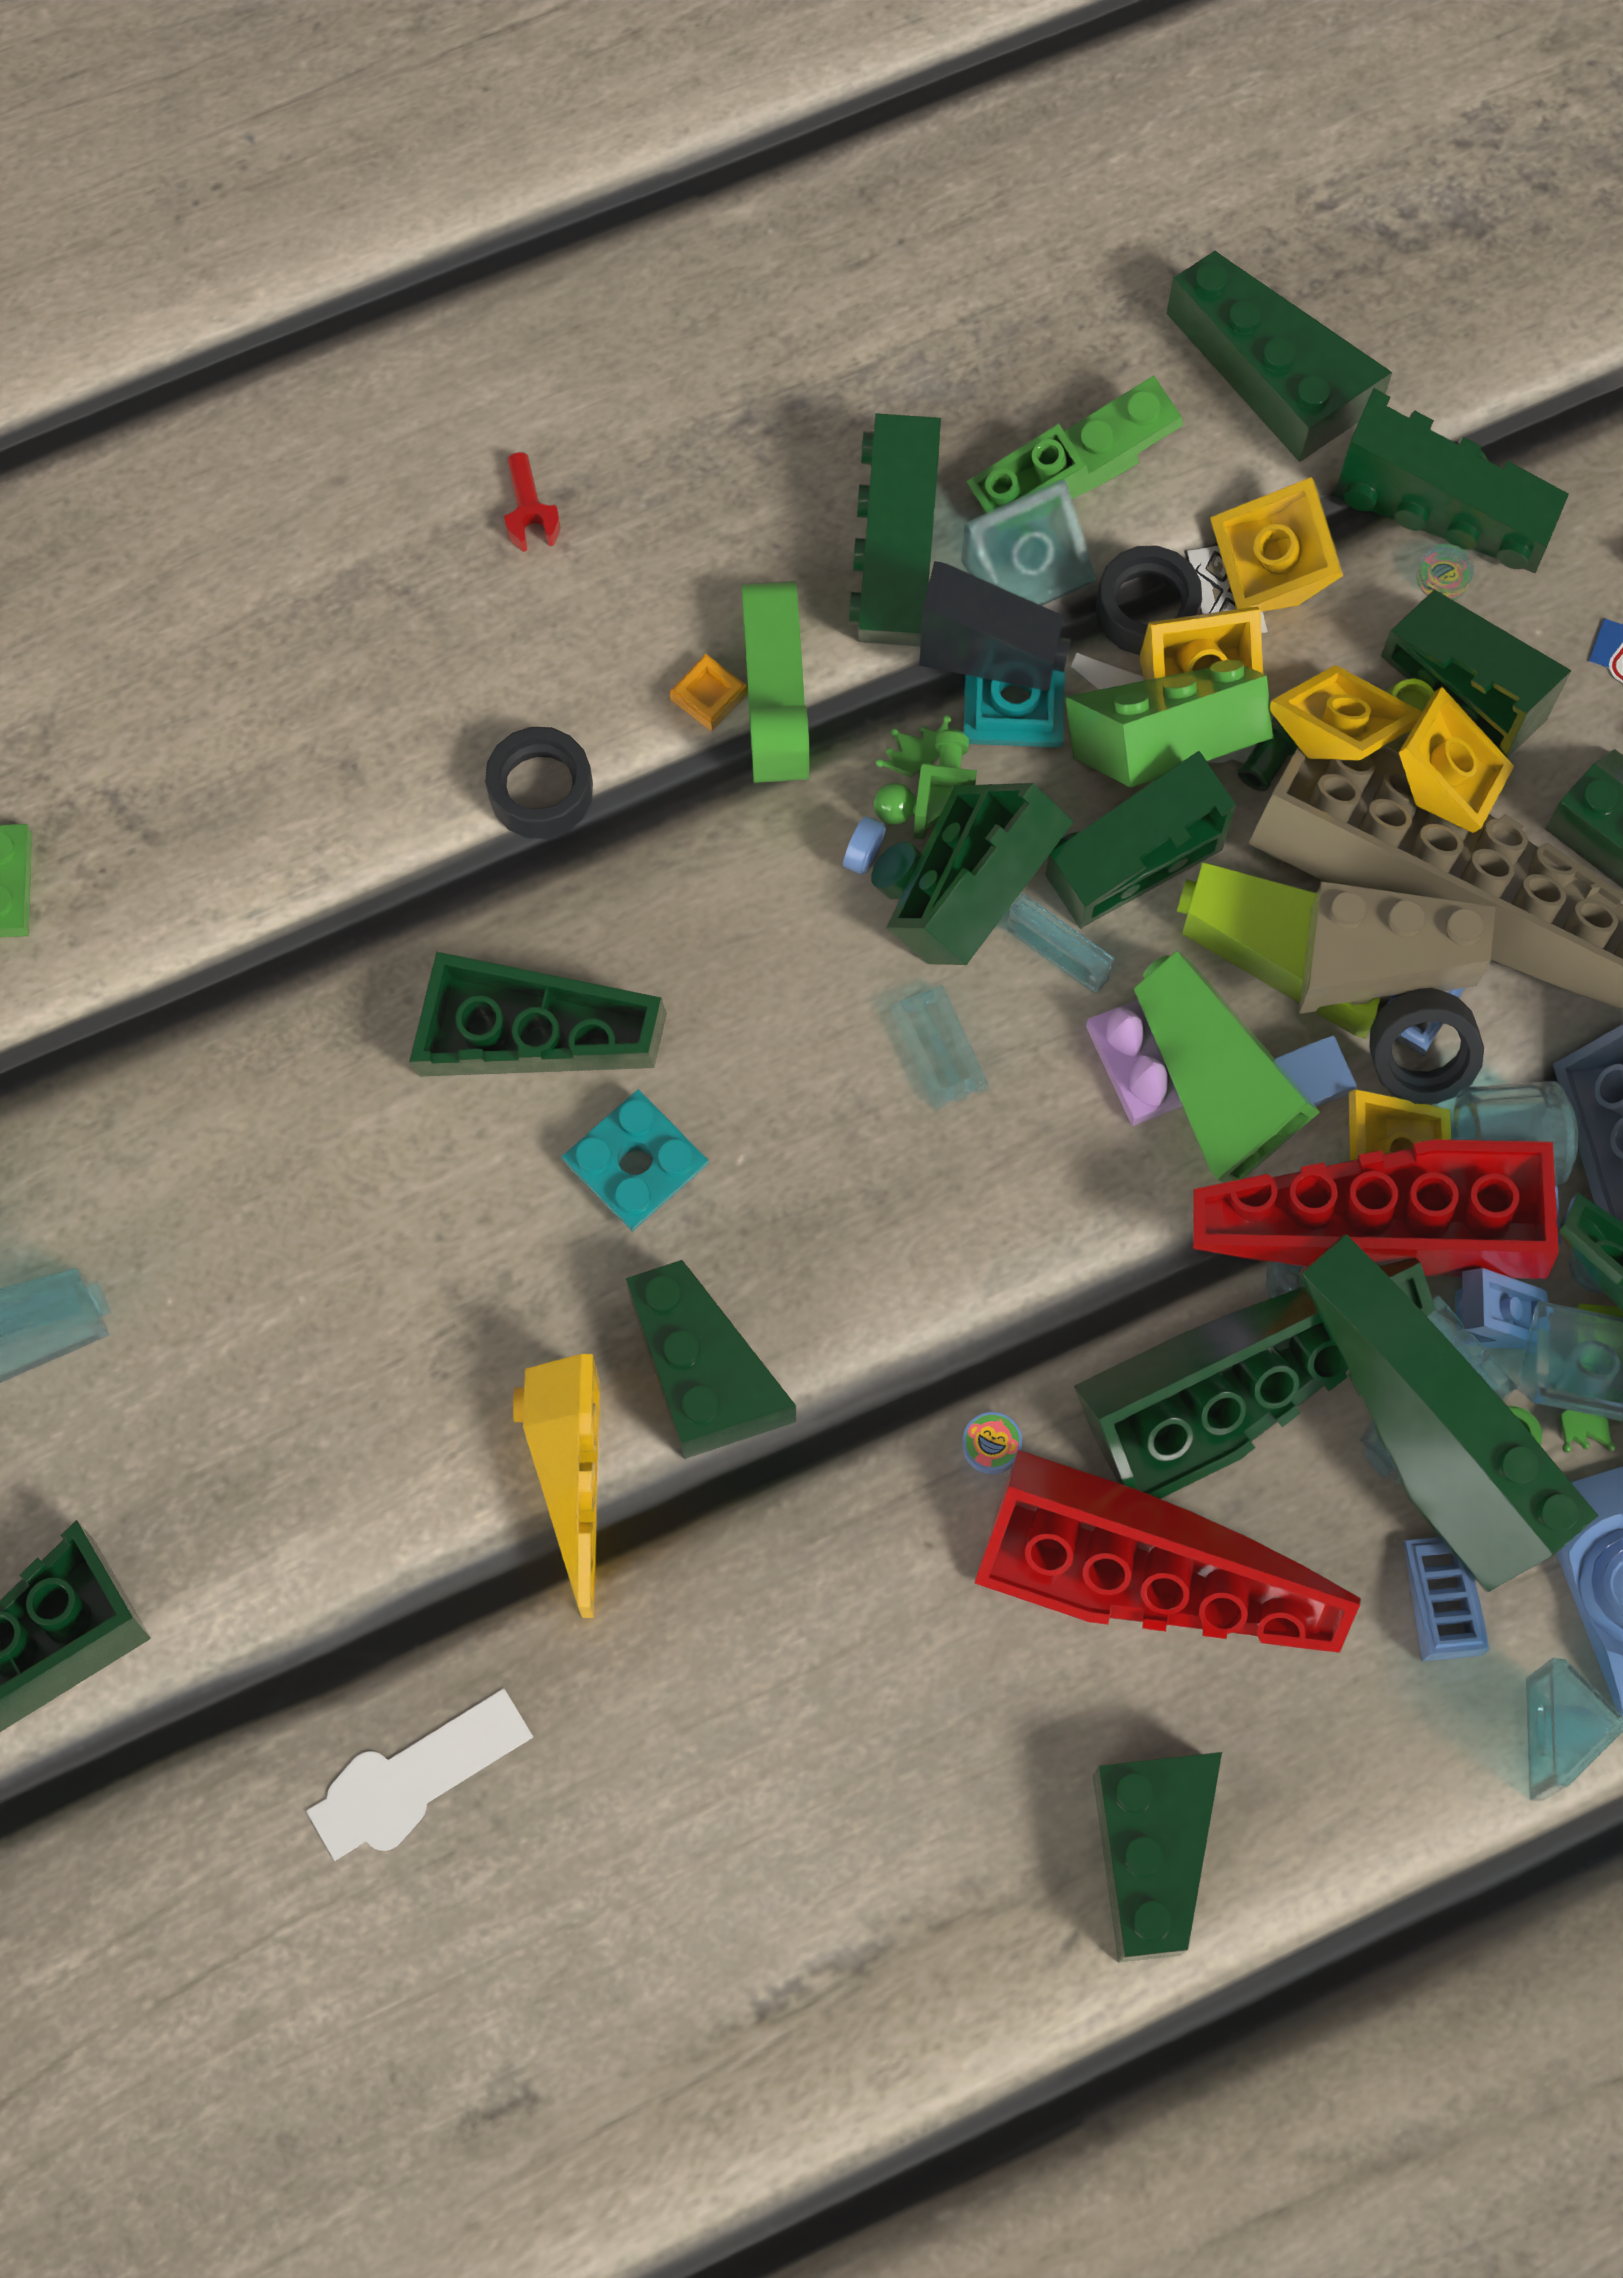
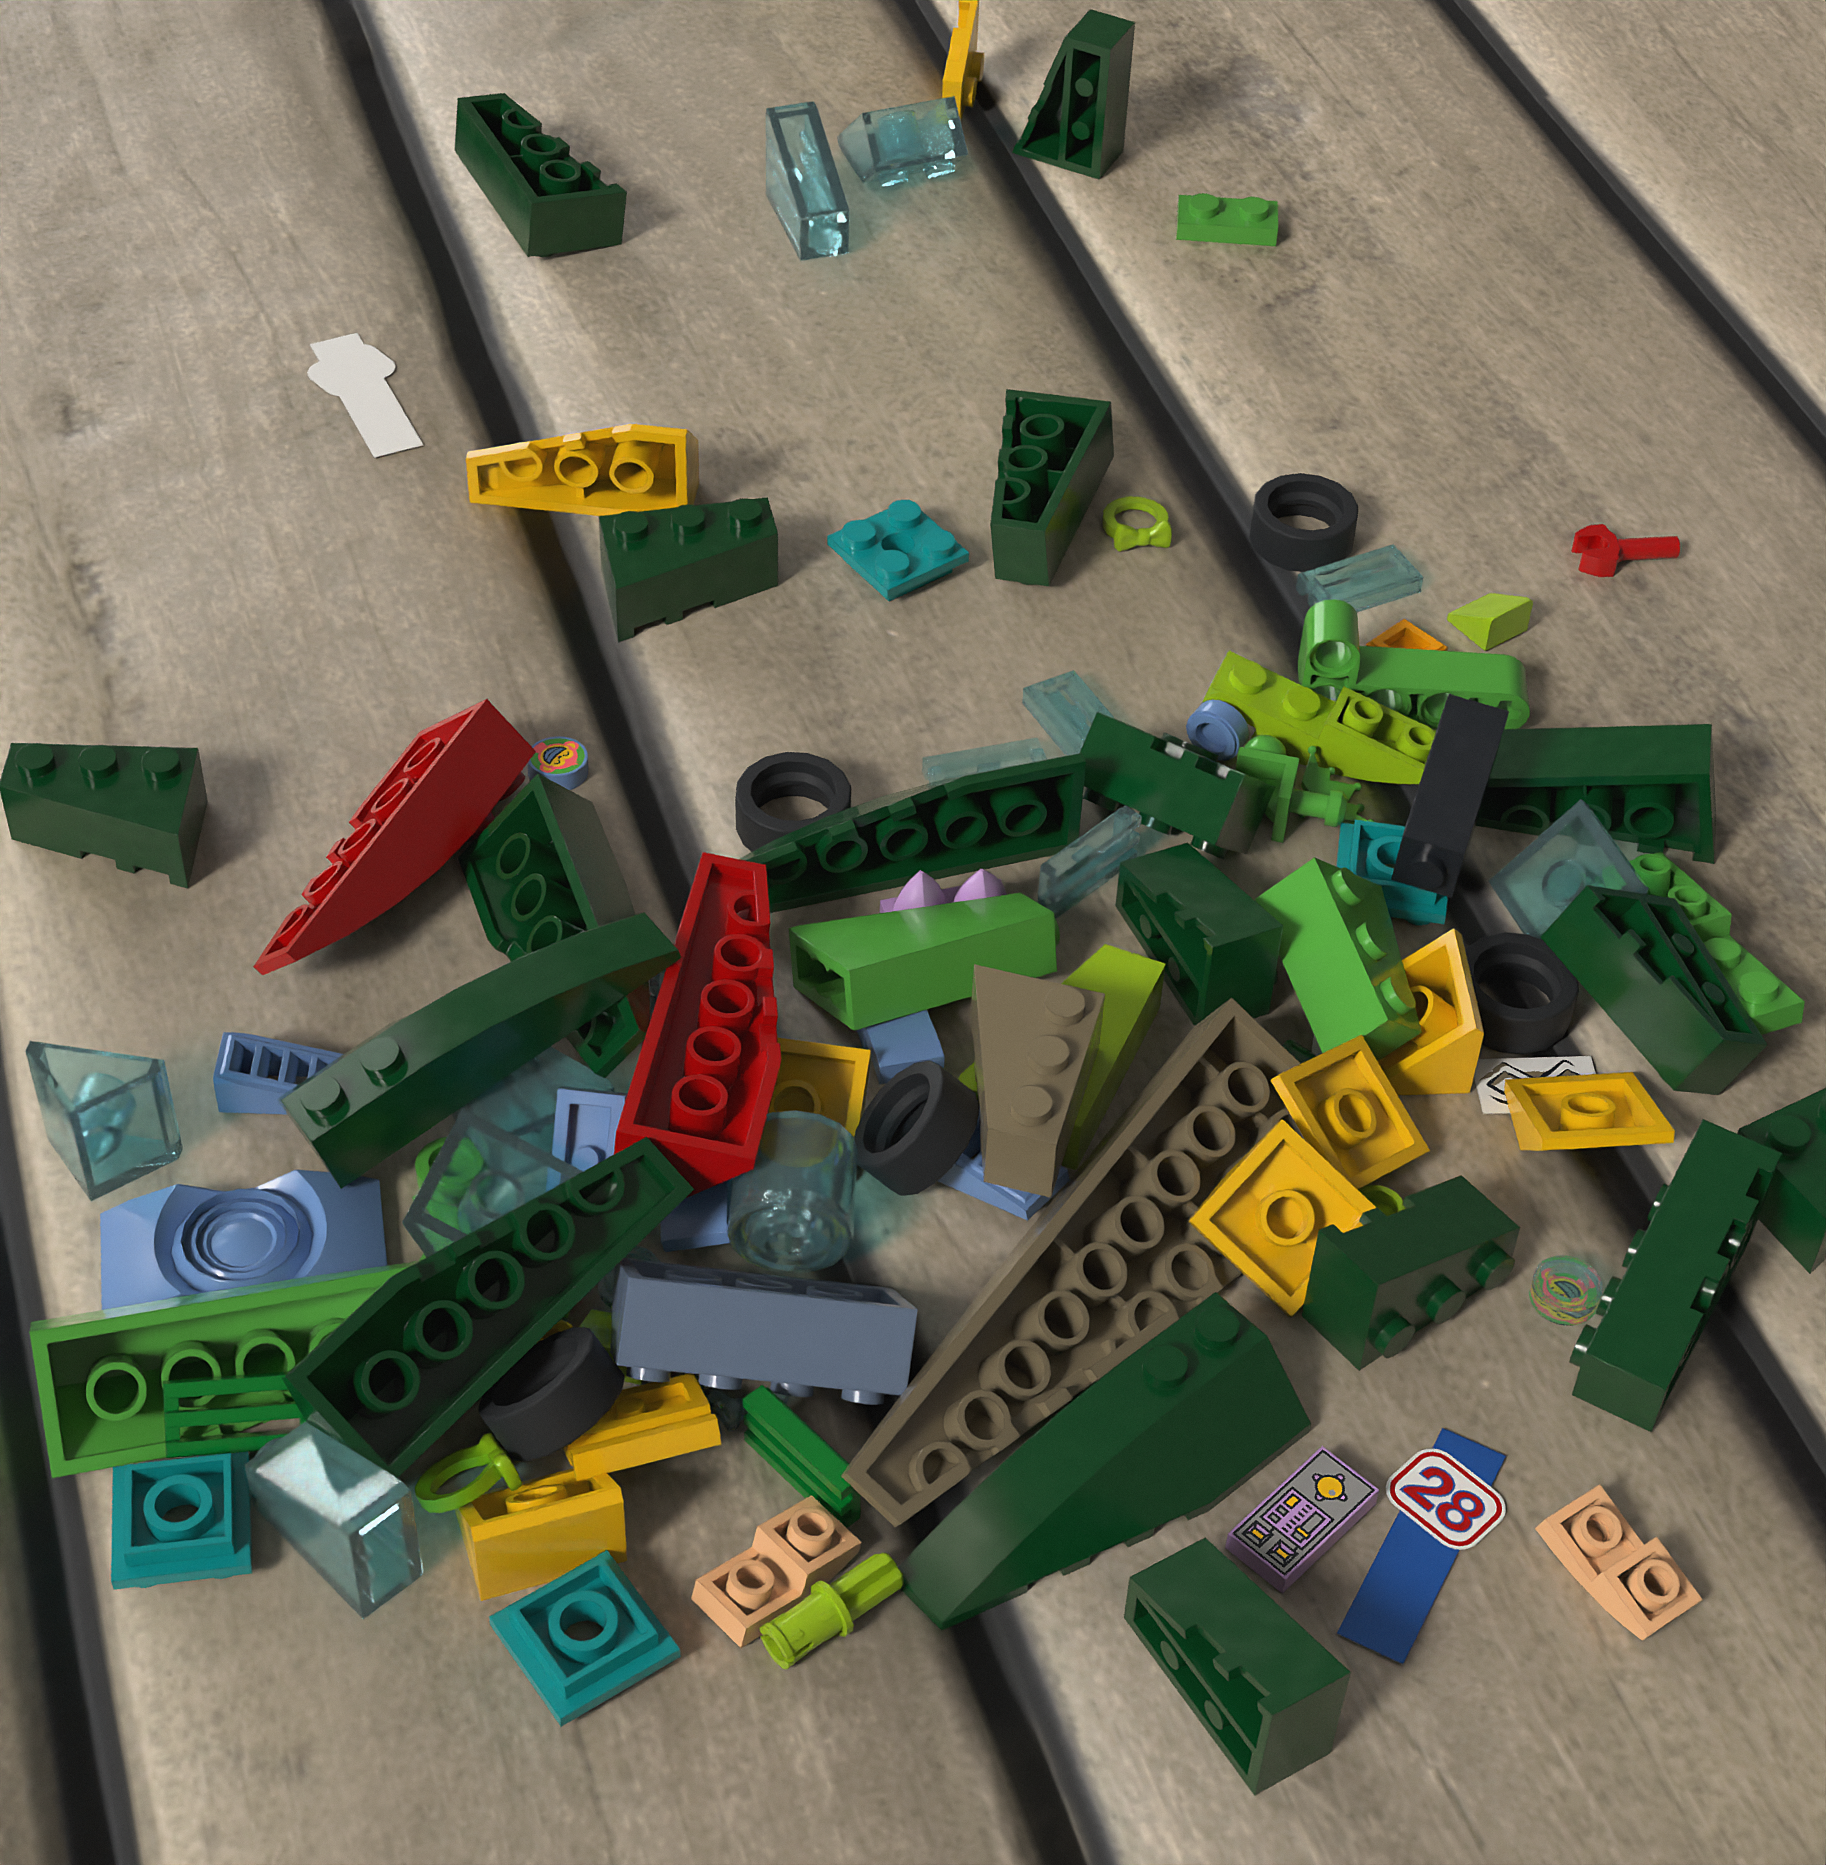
camera: 95 degrees right, 25 degrees down
none -> black tyre [735,752,852,852]
none -> dark green wedge [740,753,1086,913]
none -> clear light blue tile [1022,670,1114,756]
none -> lime piece [1102,496,1172,552]
none -> lime slope [1203,650,1436,784]
none -> clear light blue tile [1296,544,1424,613]
none -> lime slope [1447,593,1533,651]
none -> dark green wedge [1541,885,1767,1095]

